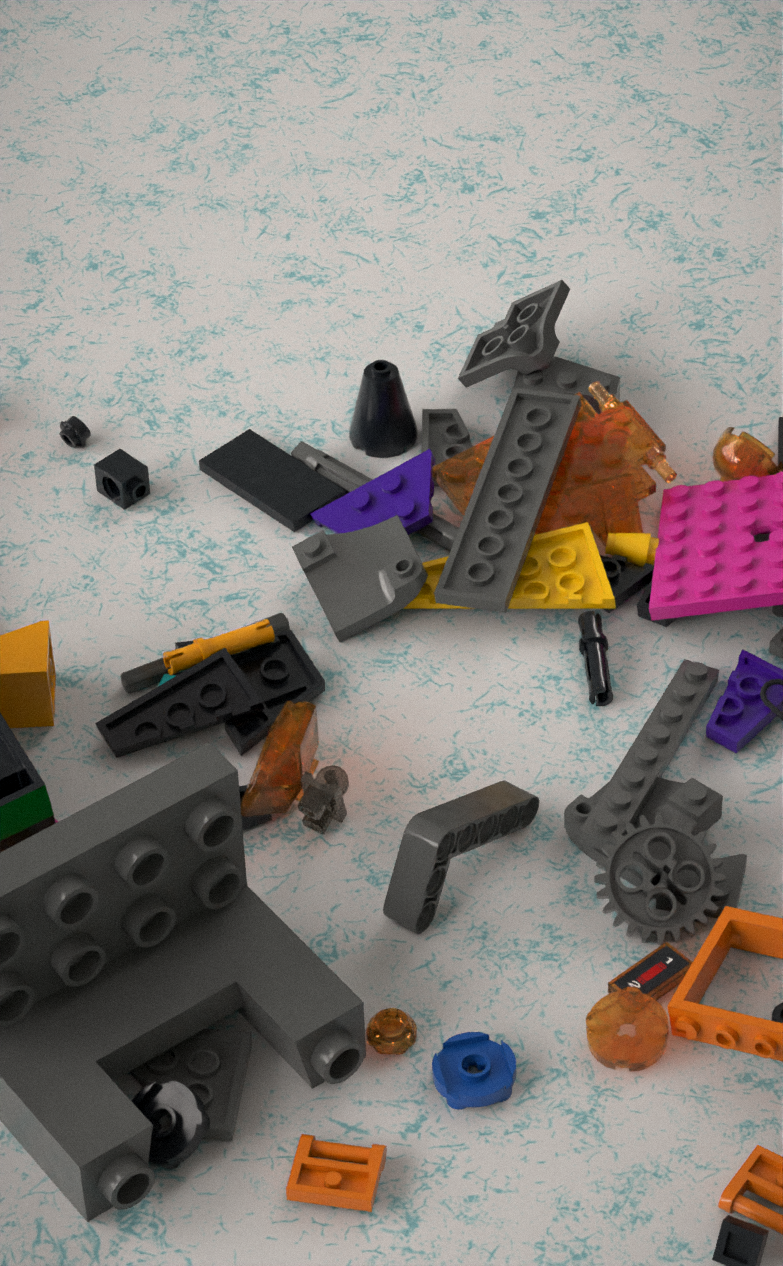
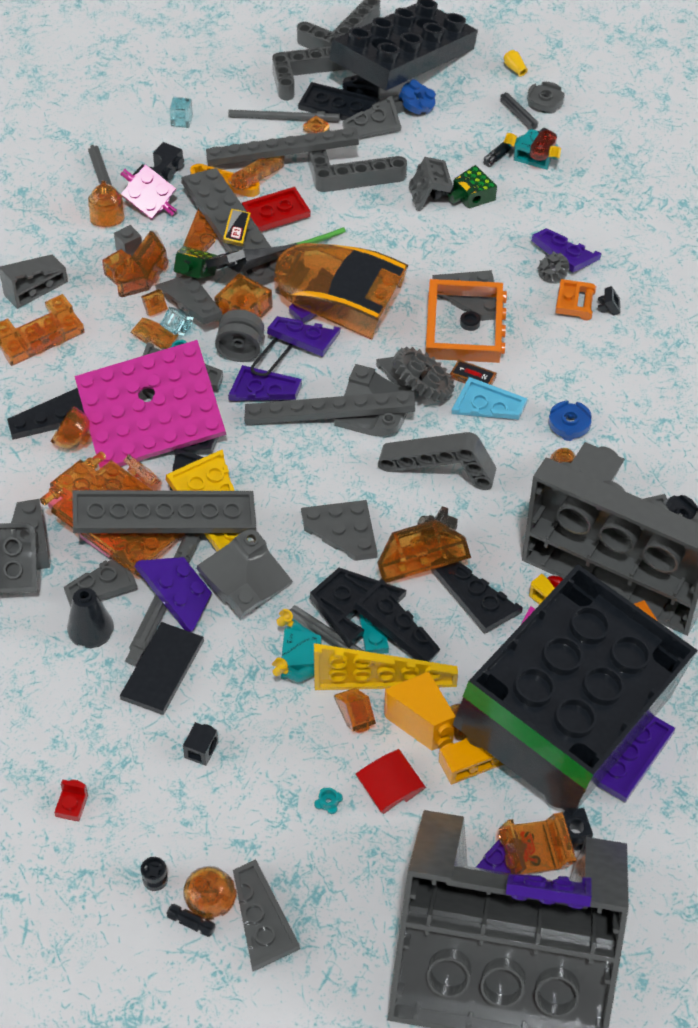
camera: 115 degrees left, 10 degrees up
black plate [59,416,91,447] -> none
light orange pin [163,619,275,675] -> none
orange plate [286,1134,387,1212] -> none
black pin [578,611,613,706] -> none
clear orange plate [586,987,669,1072] -> none
yellow cone [605,533,659,567] -> none
none -> red bracket [54,779,88,822]
none -> teal torso [272,609,322,683]
none -> dark grey plate [301,500,377,561]
none -> yellow wing [314,643,458,690]
none -> clear orange slope [334,688,376,732]
none -> medium azure wing [452,377,527,419]

